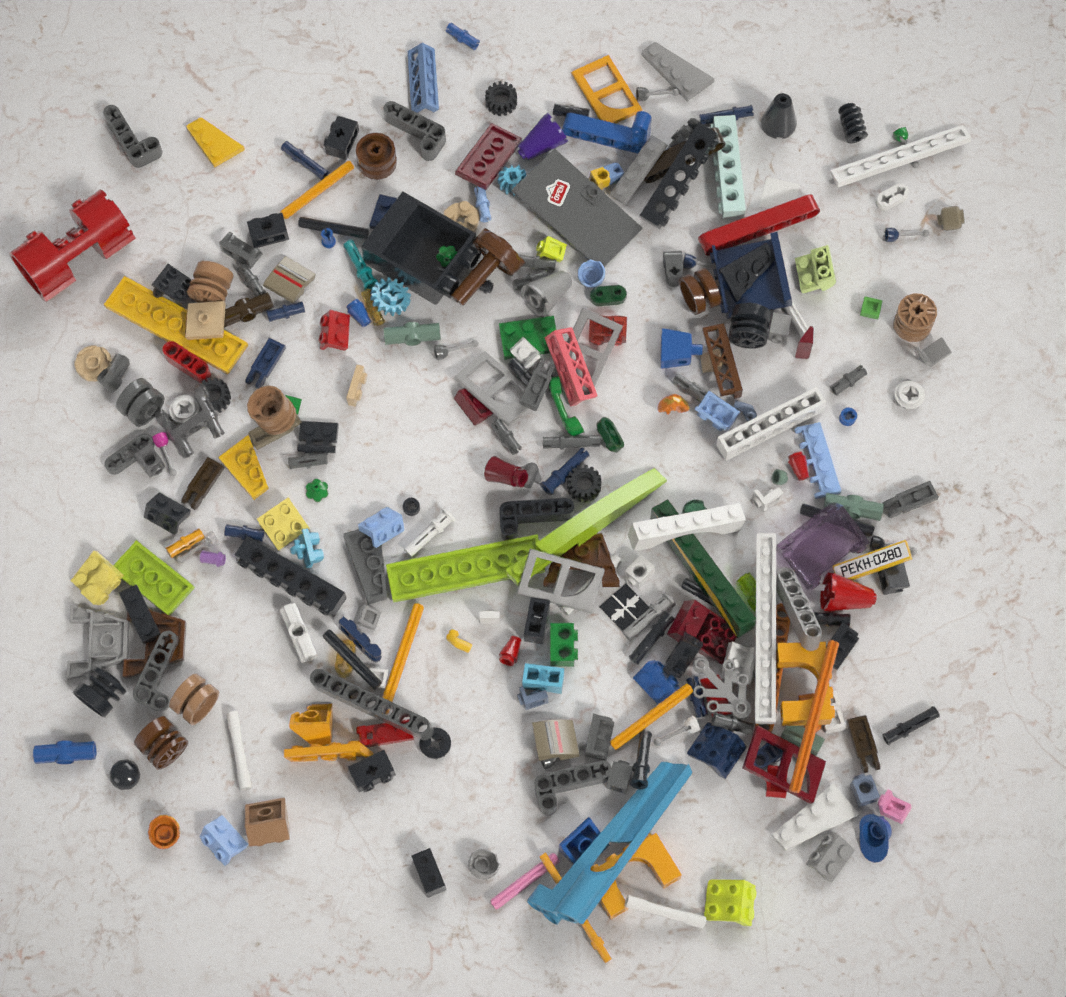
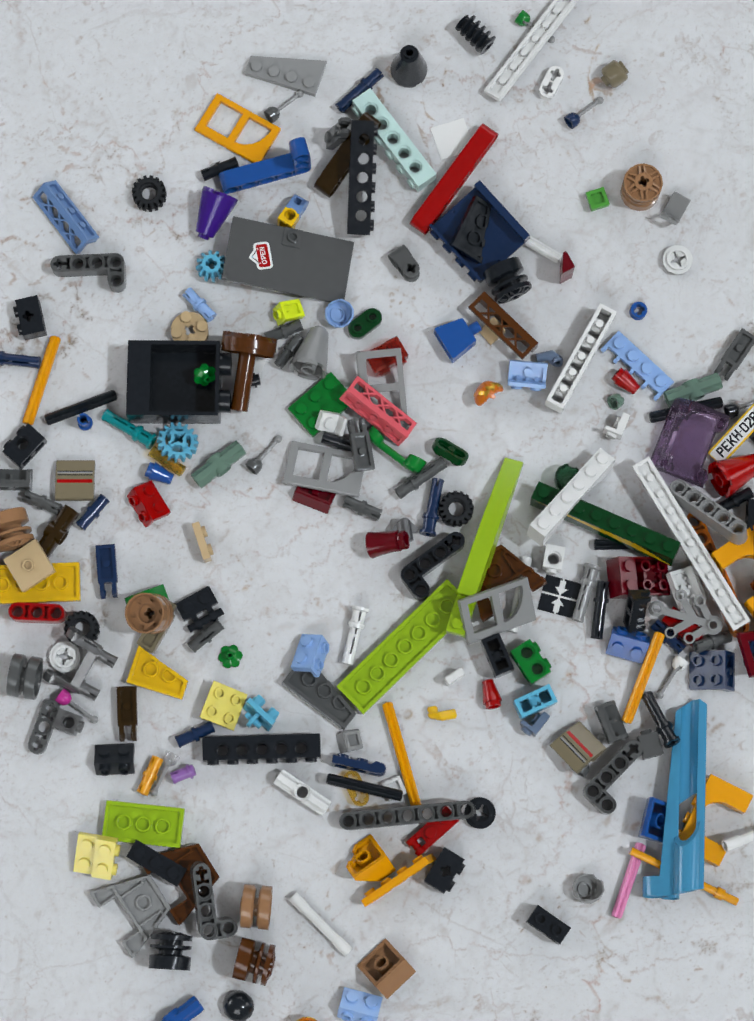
camera: 35 degrees left, 10 degrees up
reddish brown wheel [356,133,397,180] -> none
dark blue plate [369,194,397,229] -> none
black bush [403,497,420,516] -> none
blue pin [445,22,480,50] -> none
tile [455,123,522,190] -> none
light grey plate [610,135,668,205] -> none
dark grey axle [673,374,707,403] -> none
reddish brown wheel [679,268,721,315] -> none
dark blue hinge [683,253,716,269] -> none
clear neon green piece [736,572,756,613] -> none
light grey brick [768,312,792,344] -> none
yellowish green brick [795,245,836,293] -> none
dark grey pin [830,365,867,396] -> none

